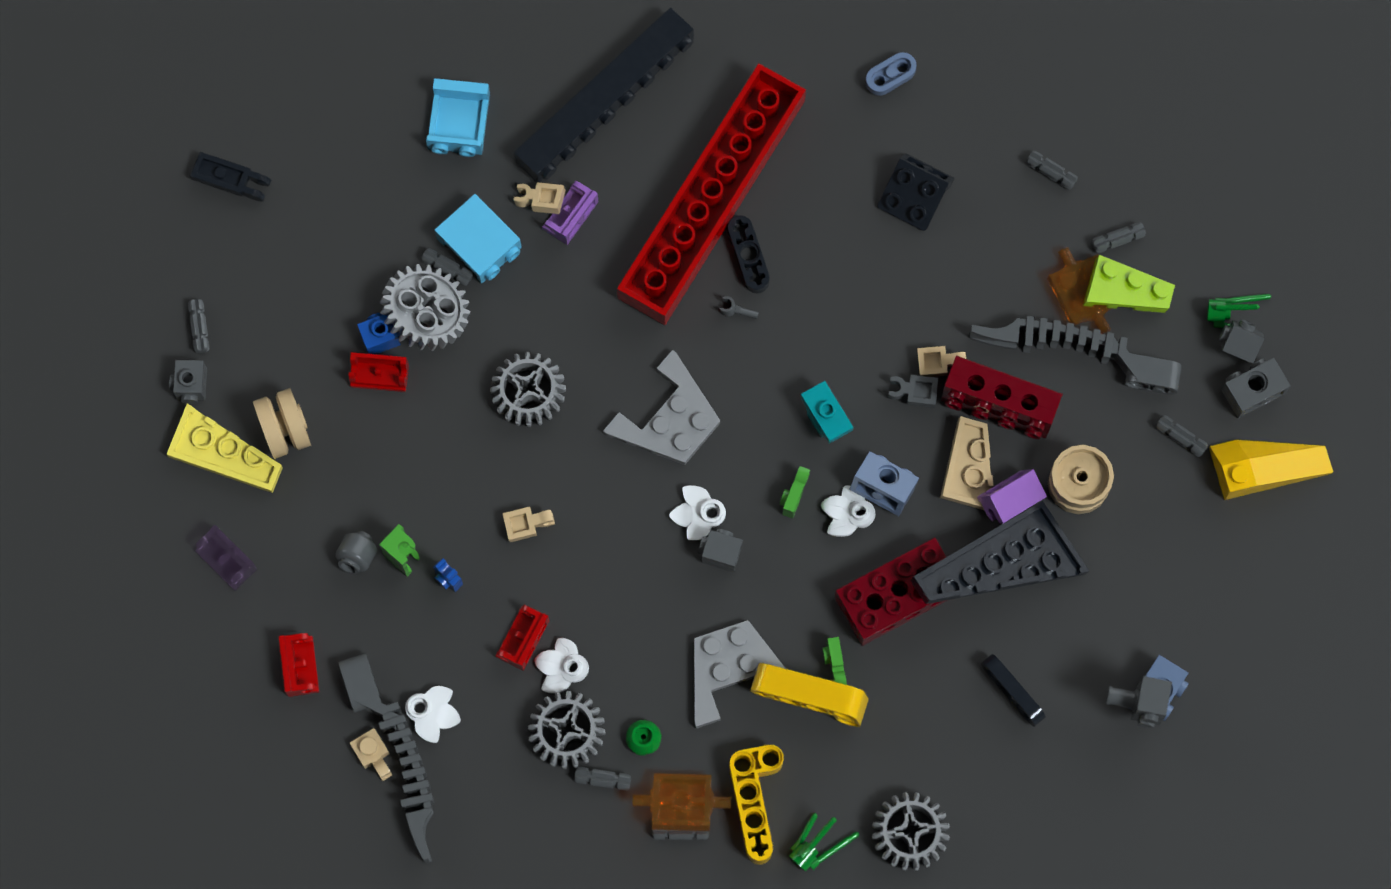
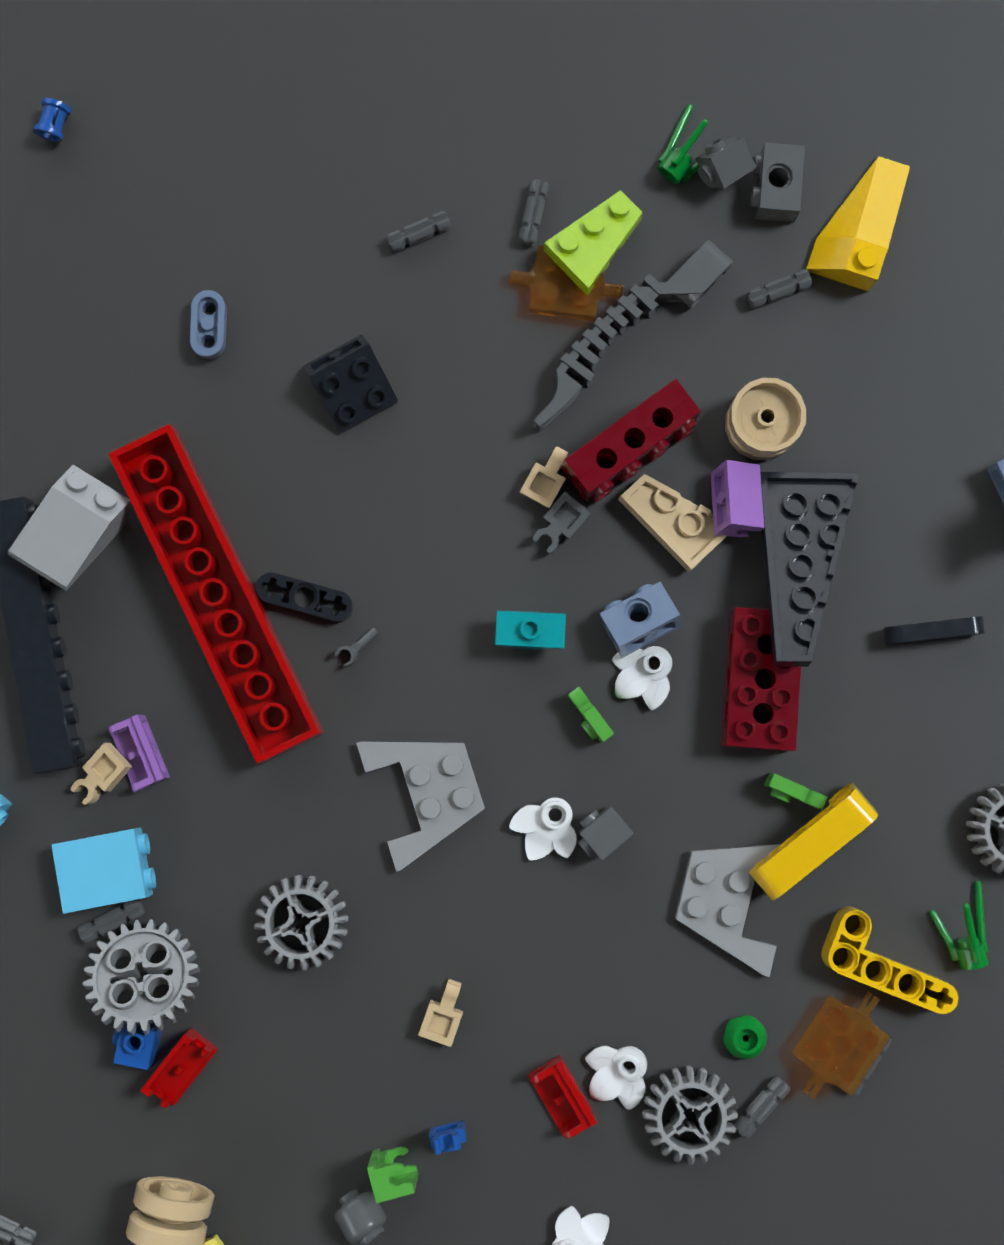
camera: 55 degrees left, 10 degrees up
none -> light grey slope [8,465,130,591]

